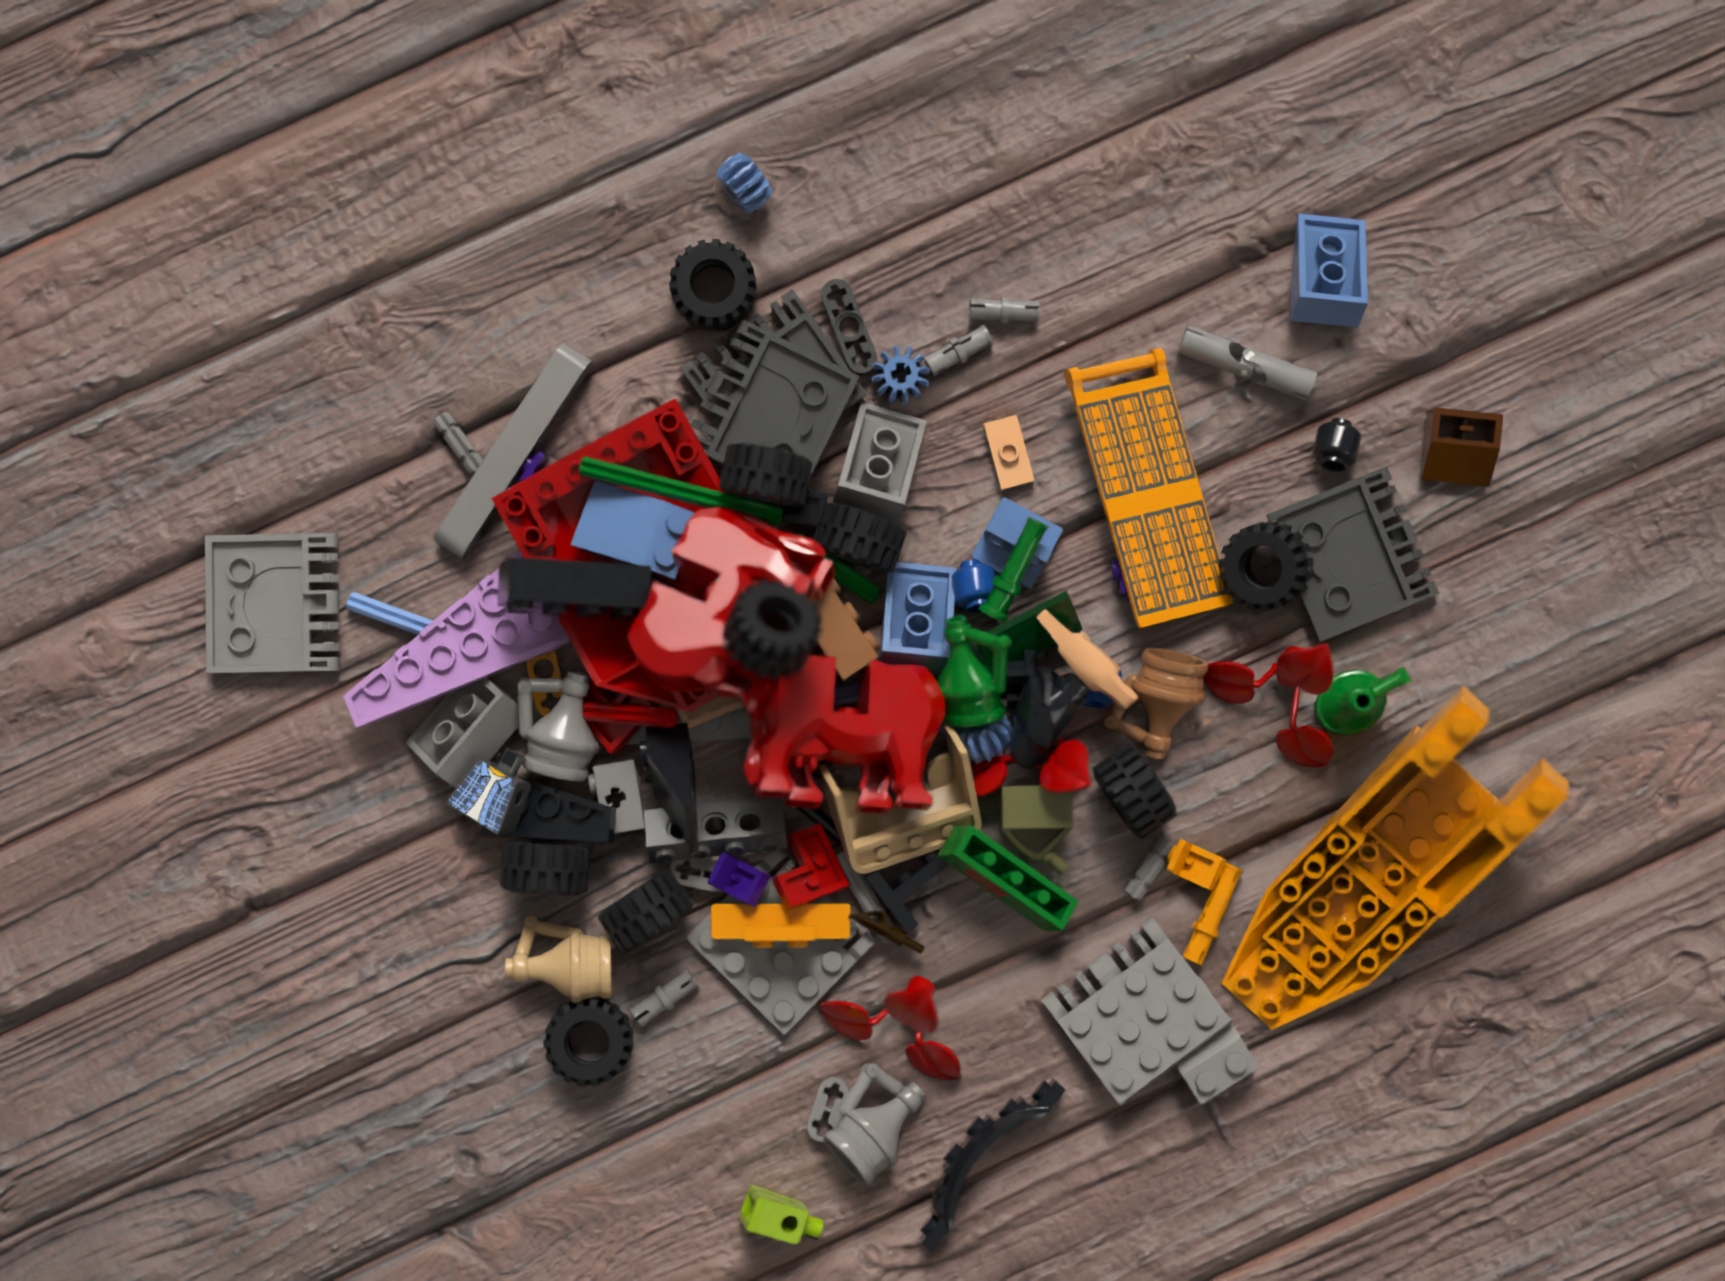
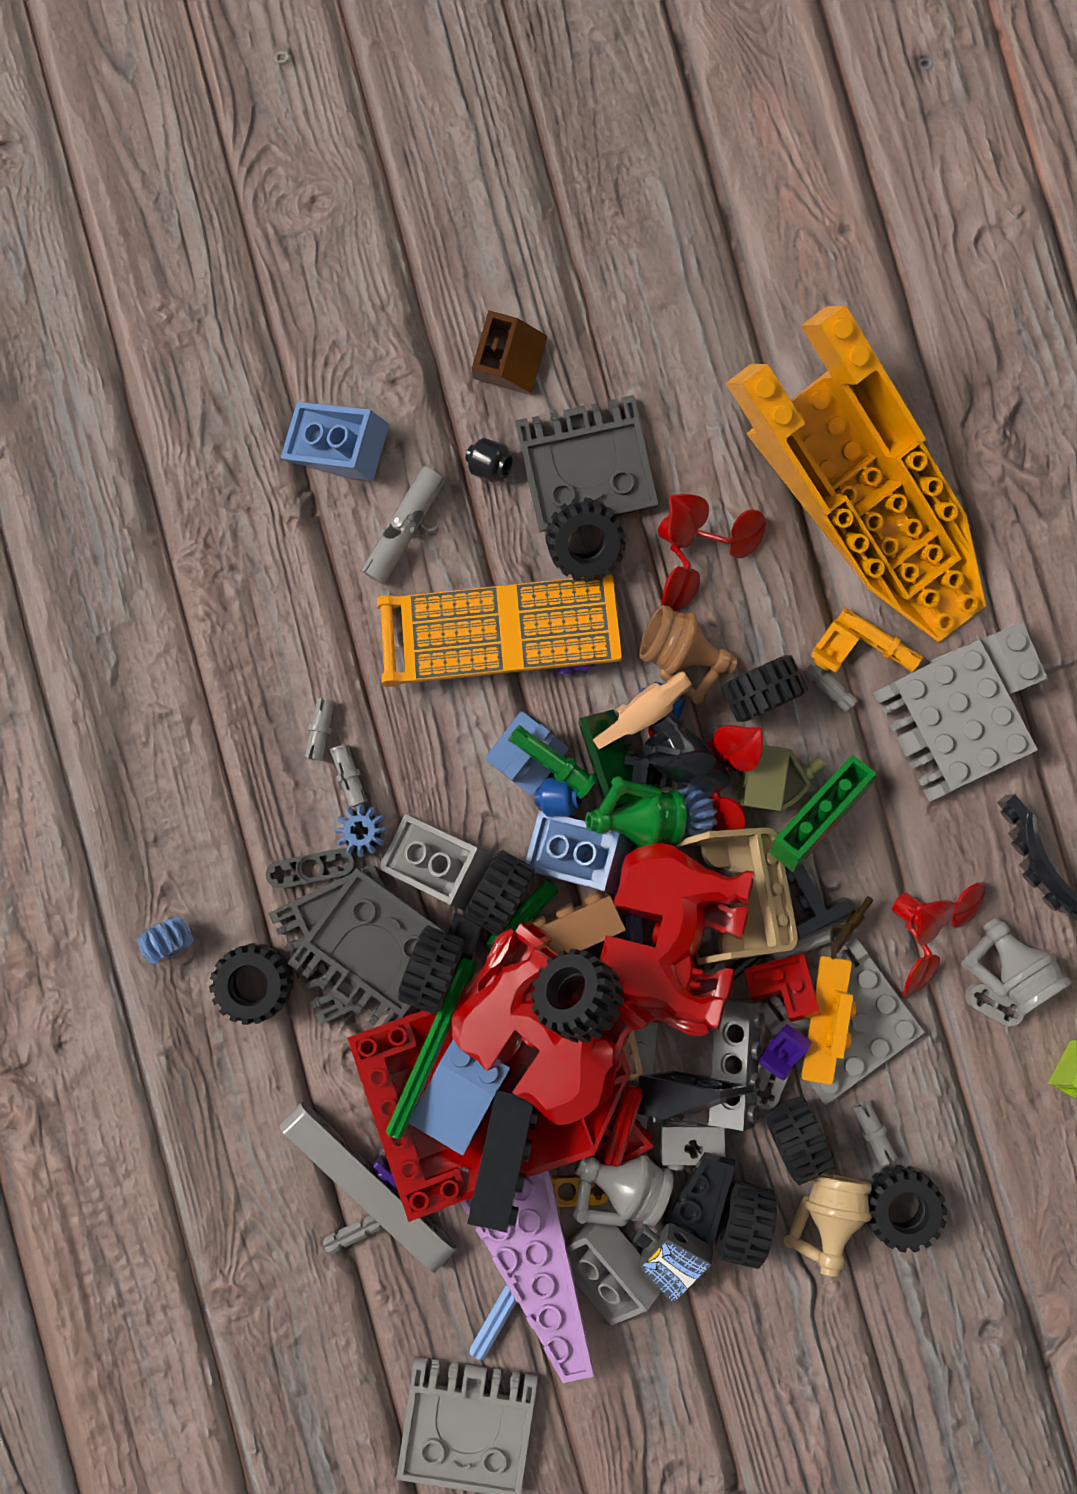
camera: 75 degrees left, 0 degrees up
light nougat plate [983,415,1035,491] -> none
green piece [1314,666,1411,736] -> none

